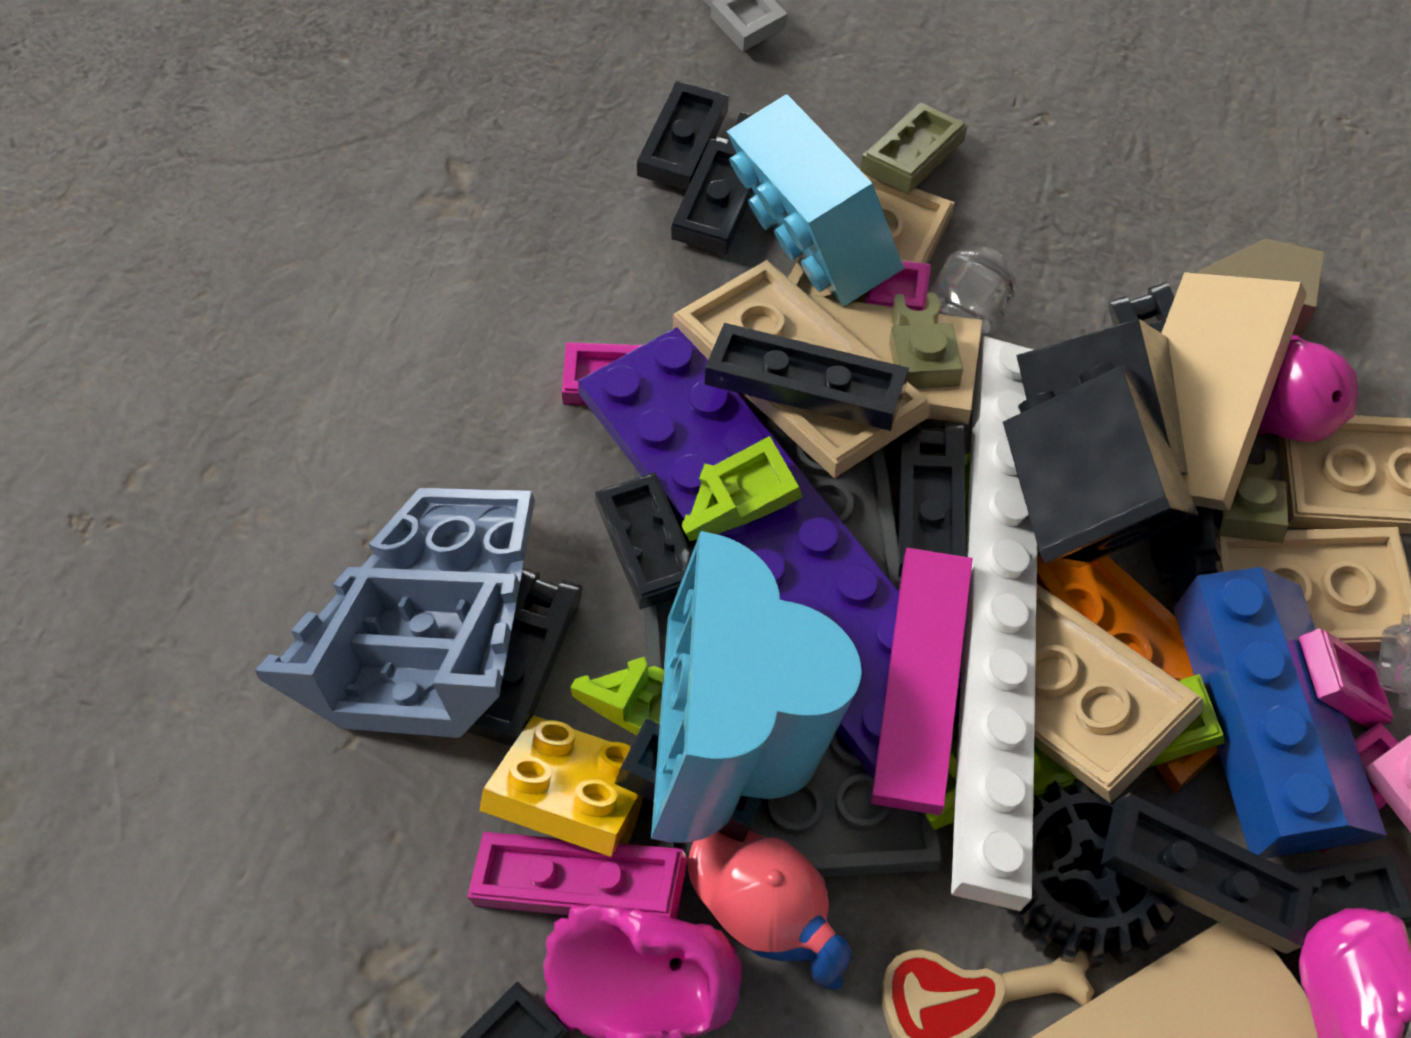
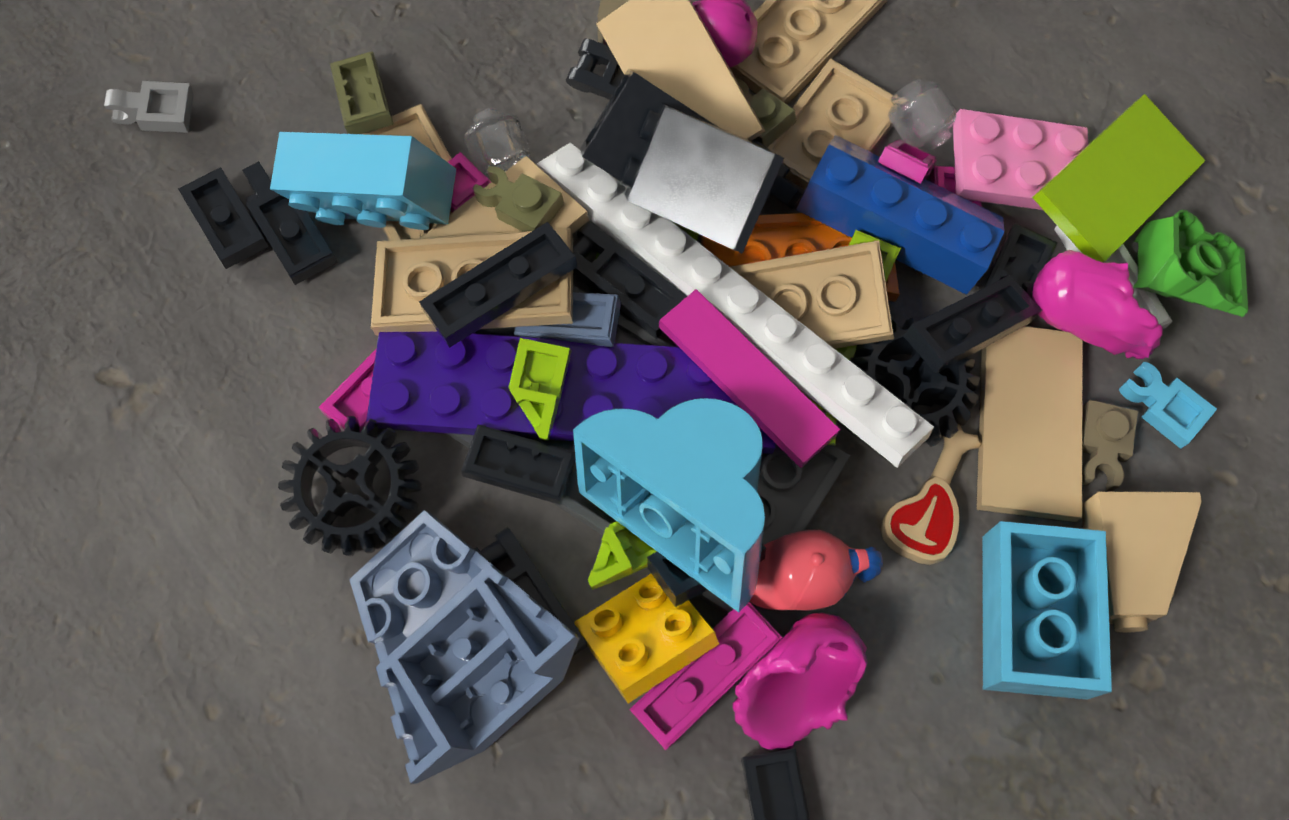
camera: 55 degrees left, 10 degrees up
none -> black gear [278,416,422,556]
none -> sand blue tile [514,292,621,347]

